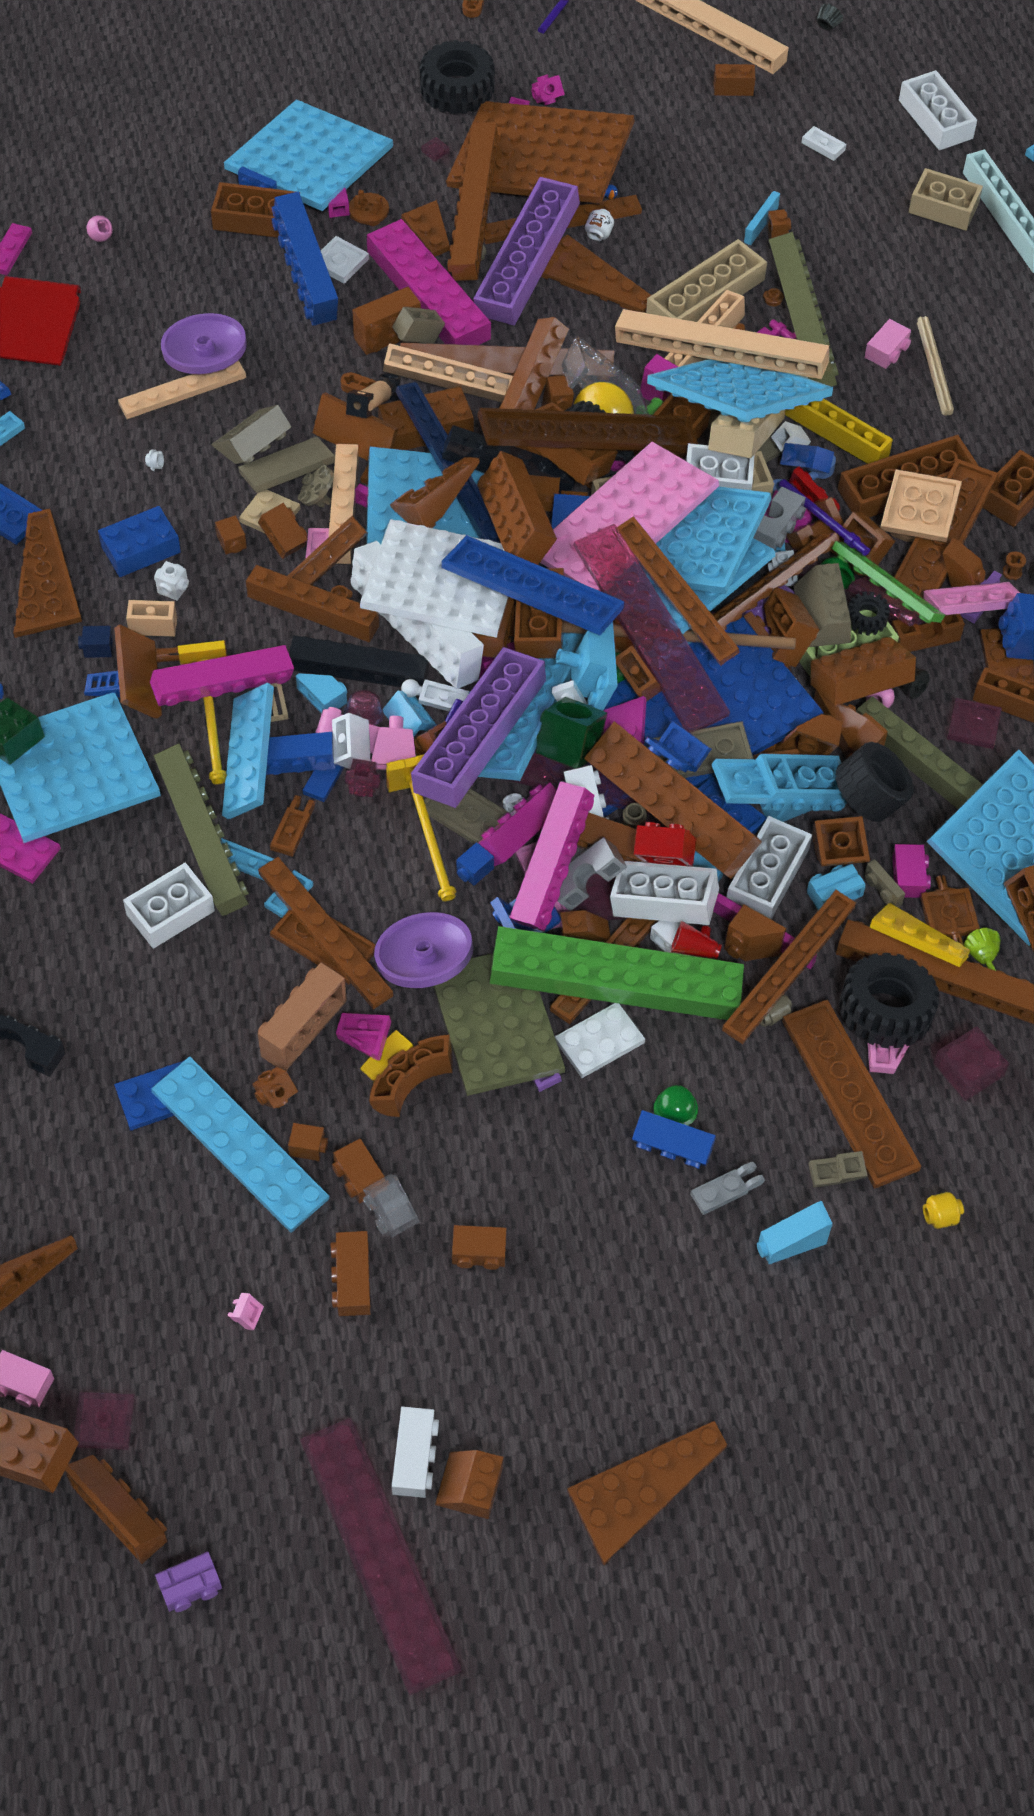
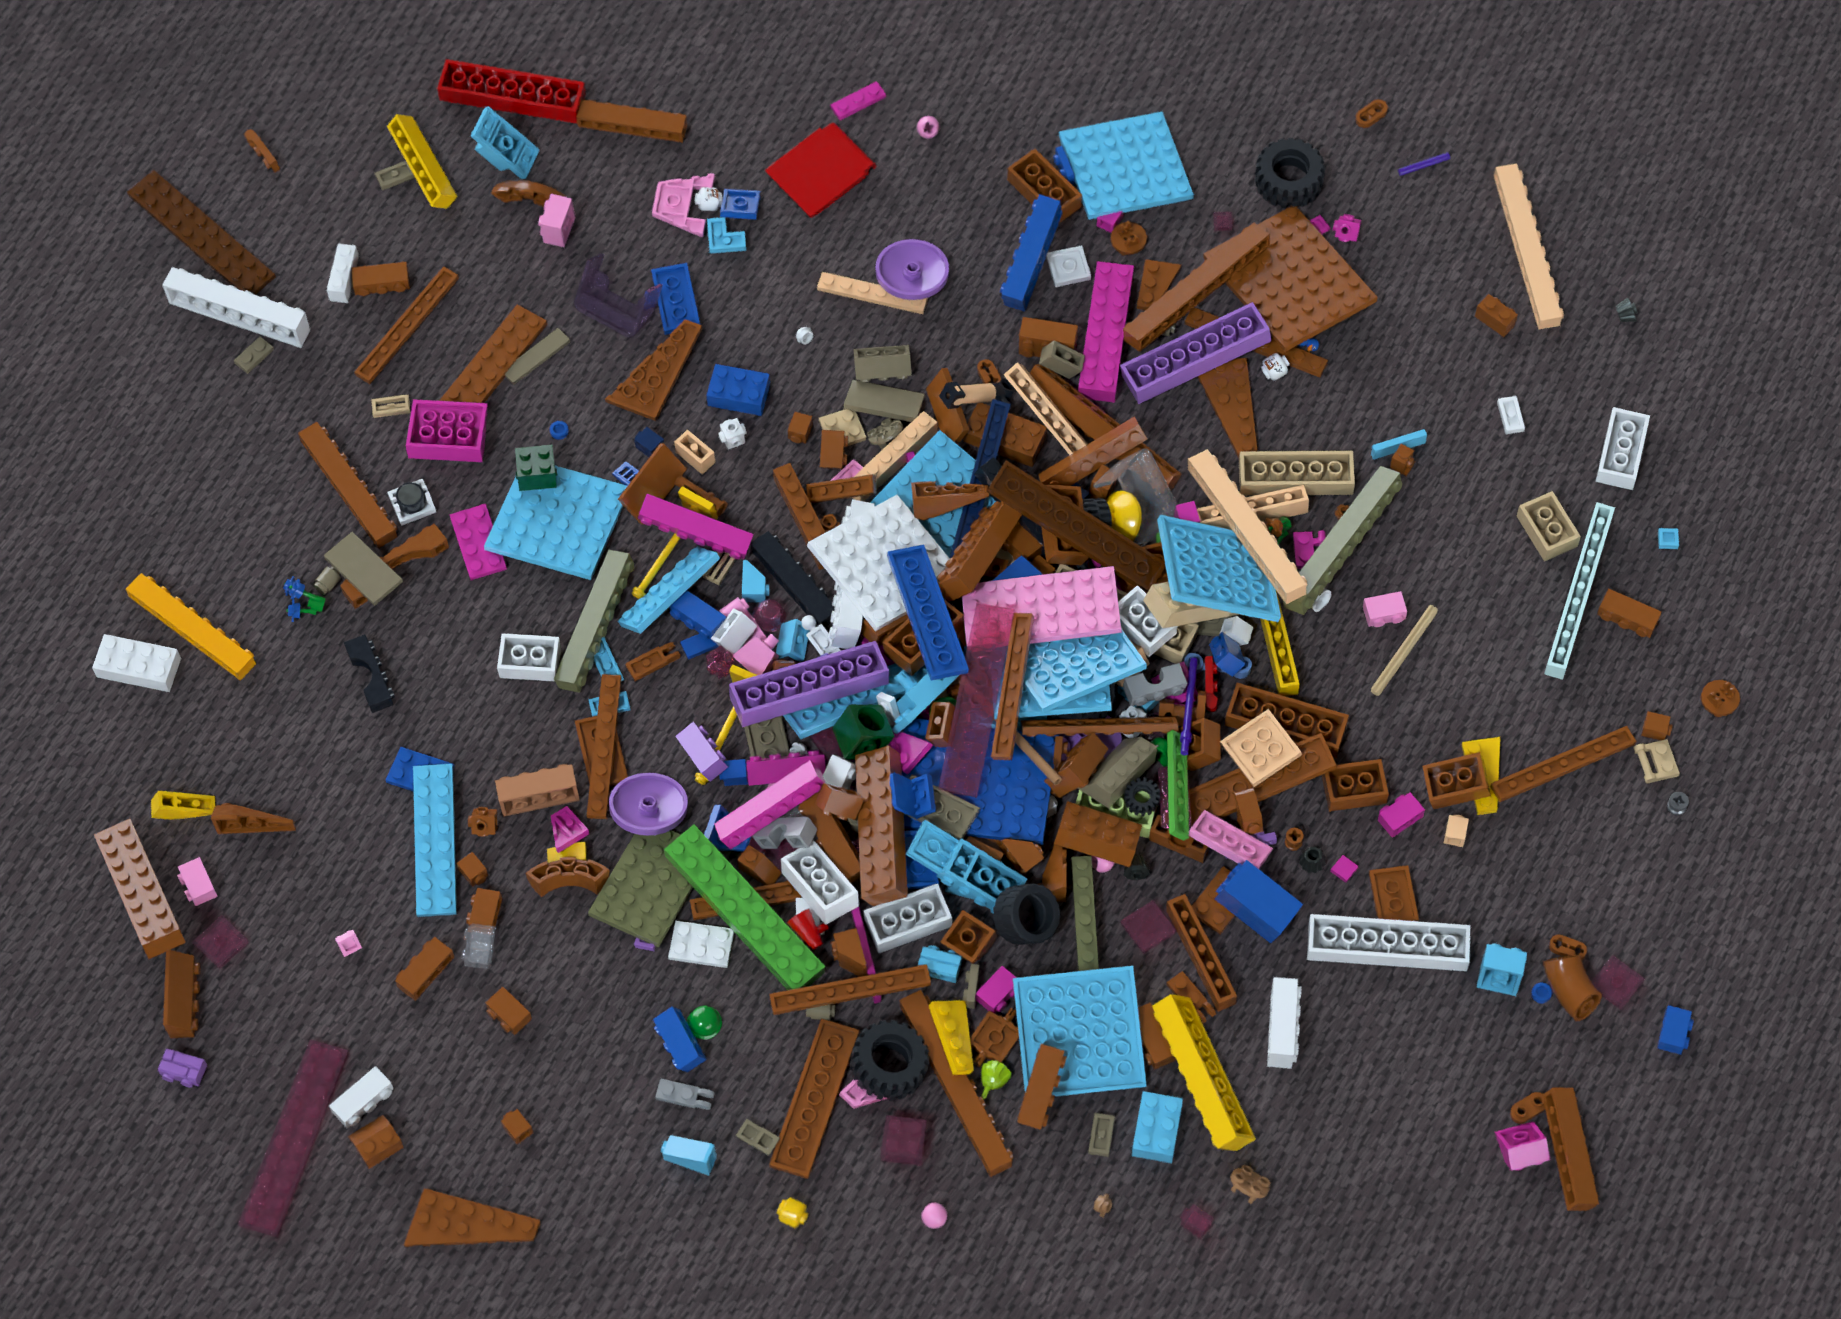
camera: 45 degrees right, 5 degrees up
red brick [634,822,697,867] -> none
none -> dark orange brick [501,1109,533,1145]
none -> brick [676,722,728,782]
none -> dark orange brick [815,783,864,820]

